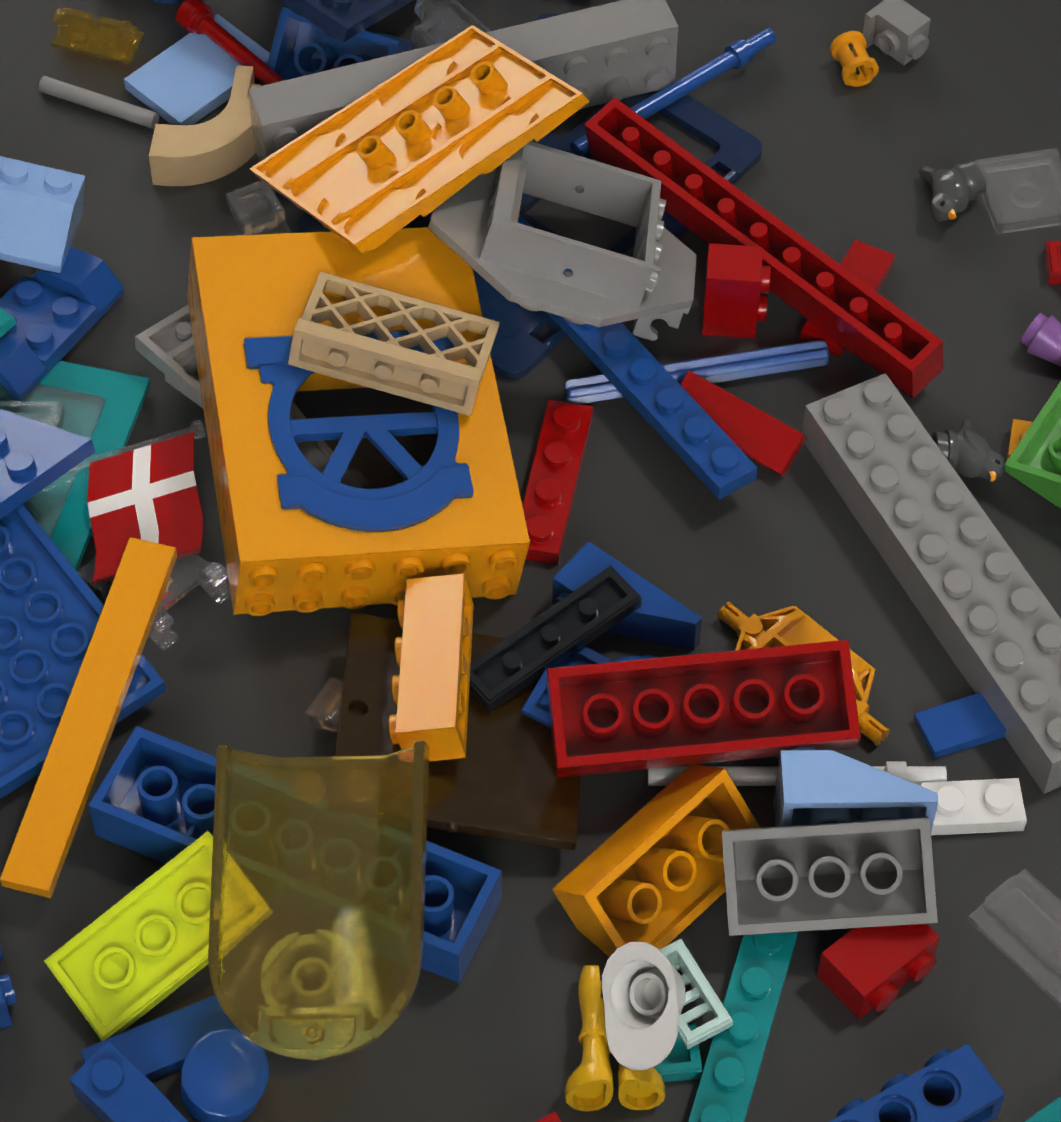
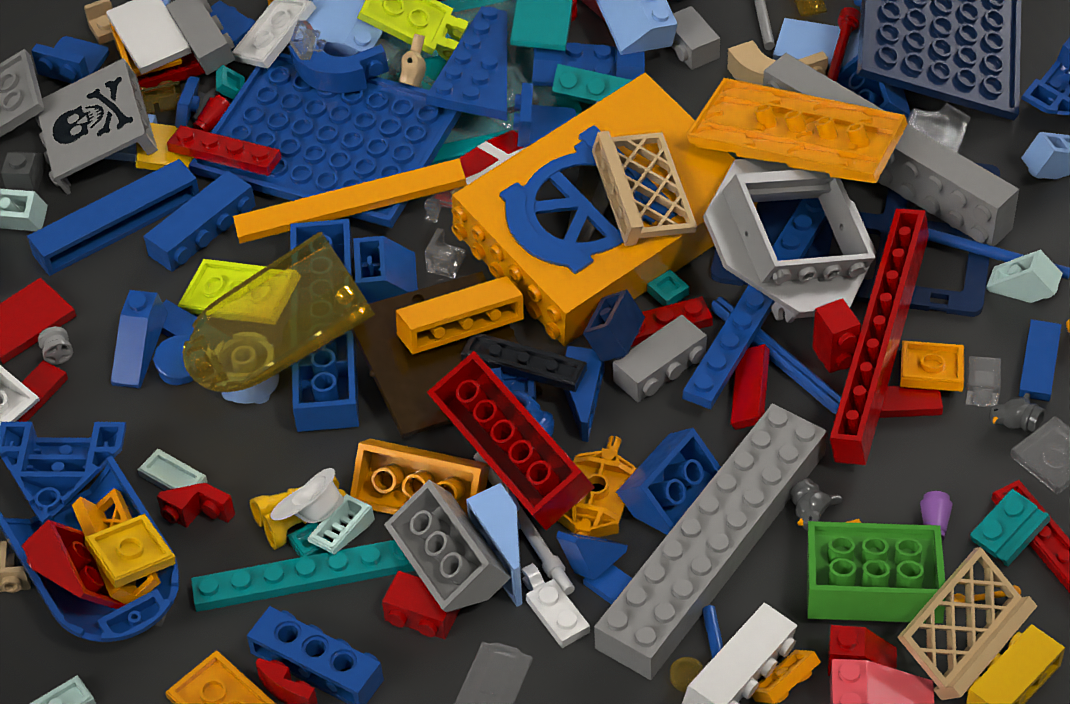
camera: 65 degrees right, 5 degrees down
none -> blue slope [353,236,418,306]
none -> clear panel [425,228,466,278]
none -> blue bracket [513,83,576,147]
none -> teal brick [551,64,632,105]
none -> blue slope [556,531,628,580]
none -> dark blue brick [583,289,645,362]
none -> light grey brick [613,314,707,403]
none -> blue slope [616,428,721,535]
none -> teal plate [647,270,689,306]
none -> light grey brick [671,6,720,70]
none -> light orange tile [900,341,964,392]
none -> clear brick [965,356,1001,407]
none -> light aqua slope [986,249,1063,303]
none -> blue tile [1018,319,1062,401]

